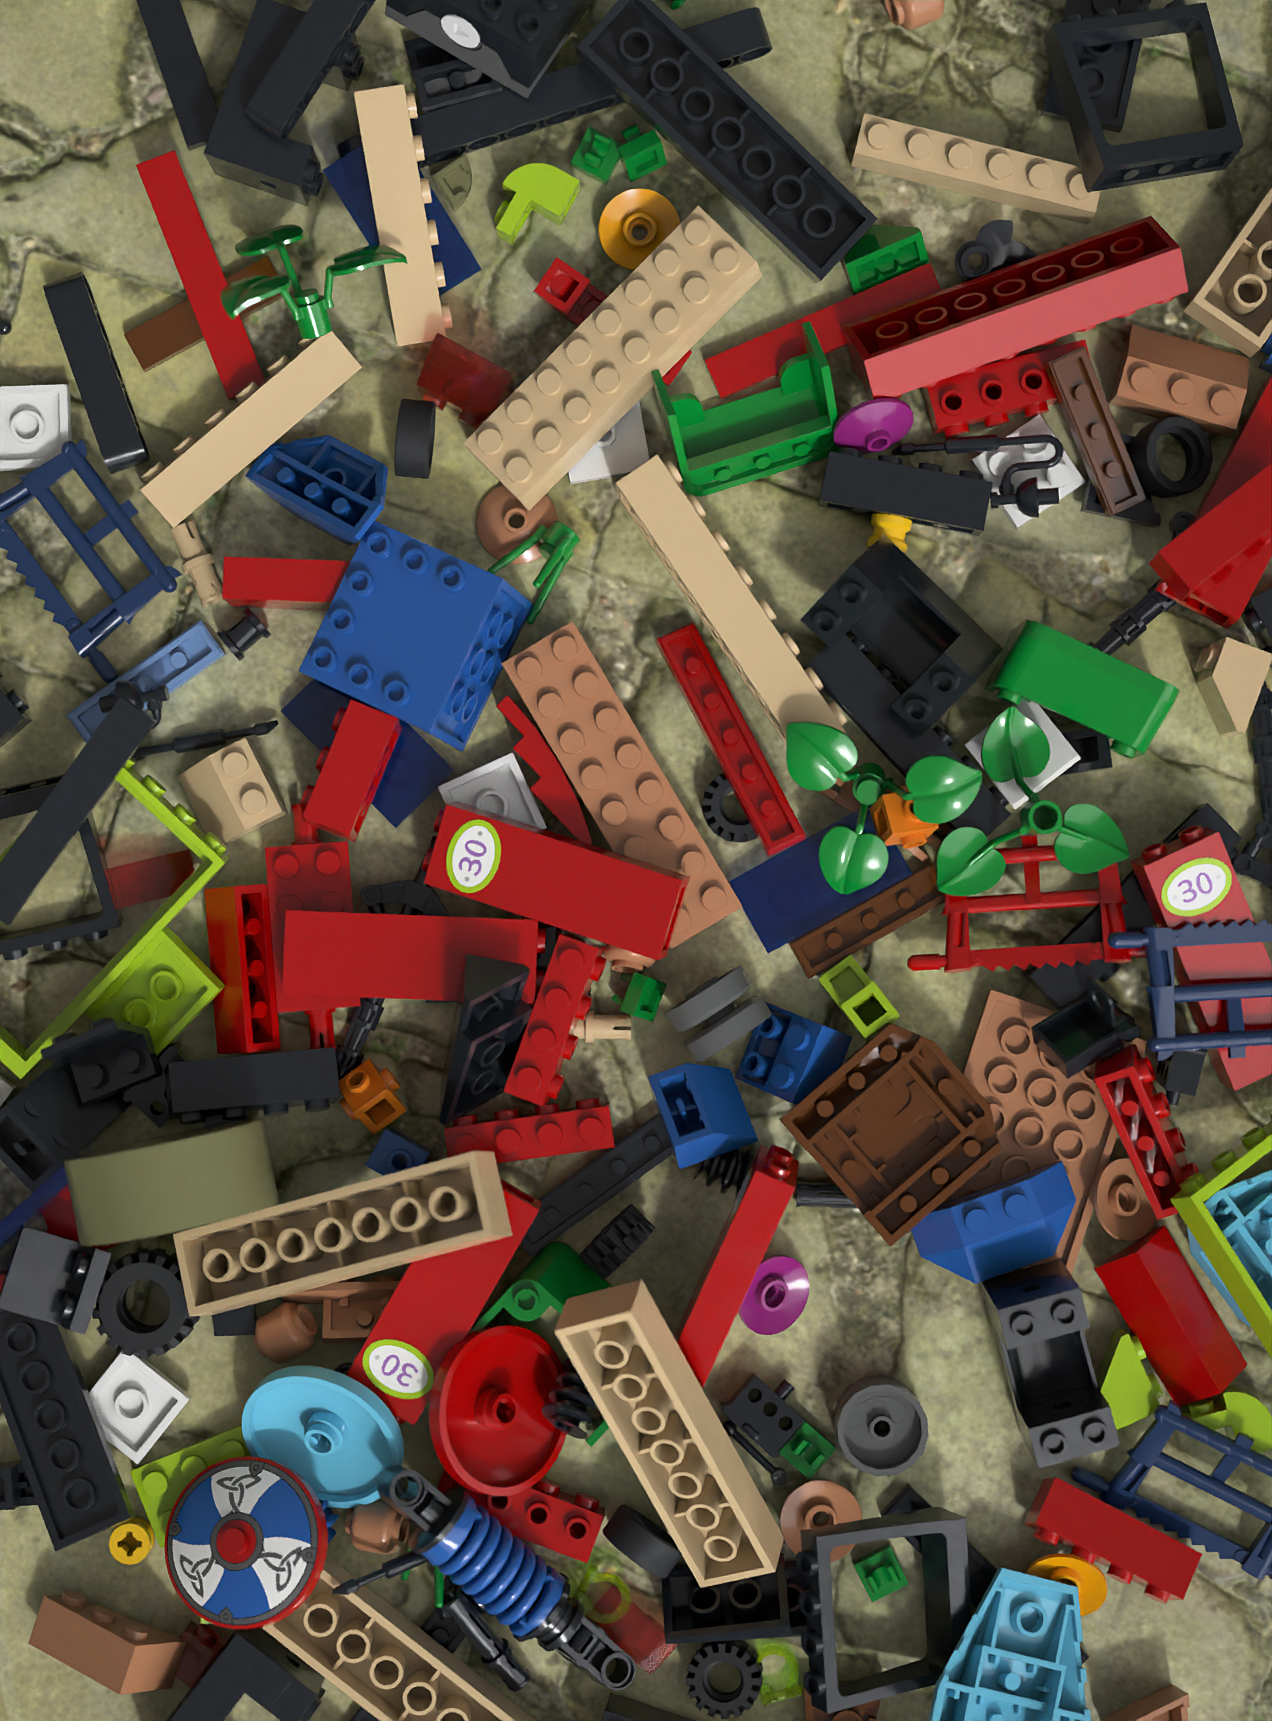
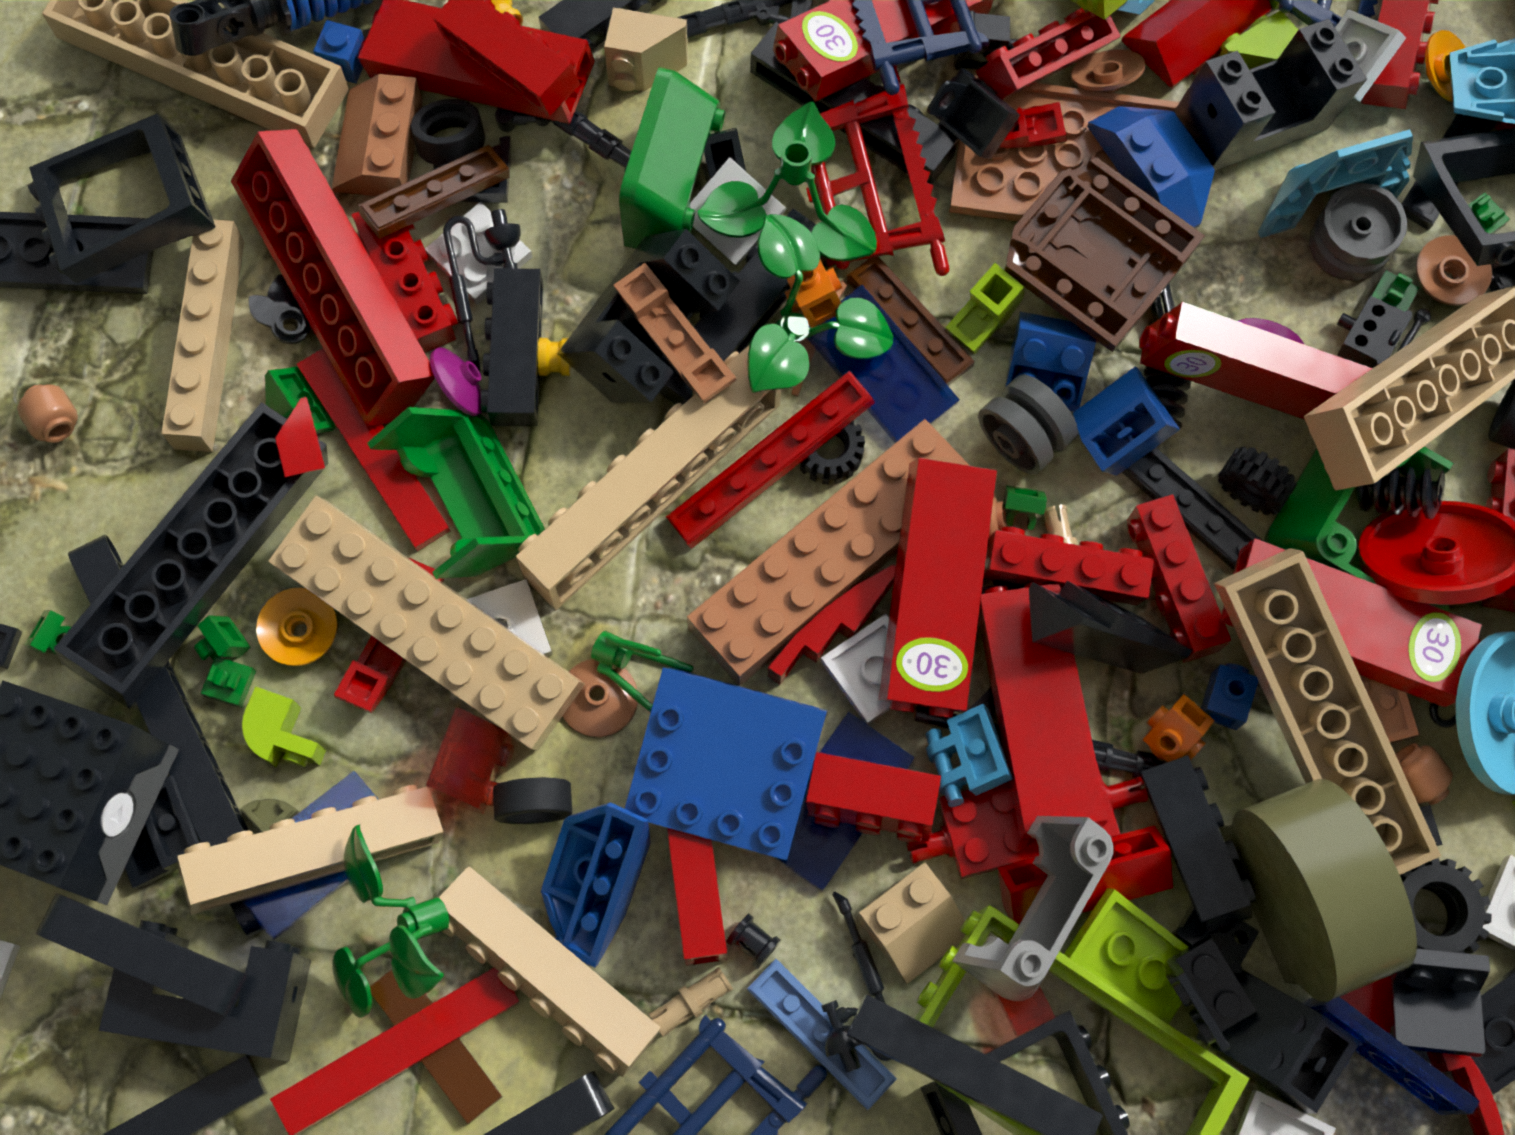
camera: 100 degrees left, 15 degrees down
none -> red slope [275,397,325,477]
none -> nougat slope [613,263,737,403]
none -> dark azure plate [925,704,1013,807]
none -> light grey windscreen [953,816,1113,1001]
none -> red slope [1000,102,1067,148]
none -> medium azure wedge [1258,129,1413,238]
none -> white plate [1335,9,1406,102]

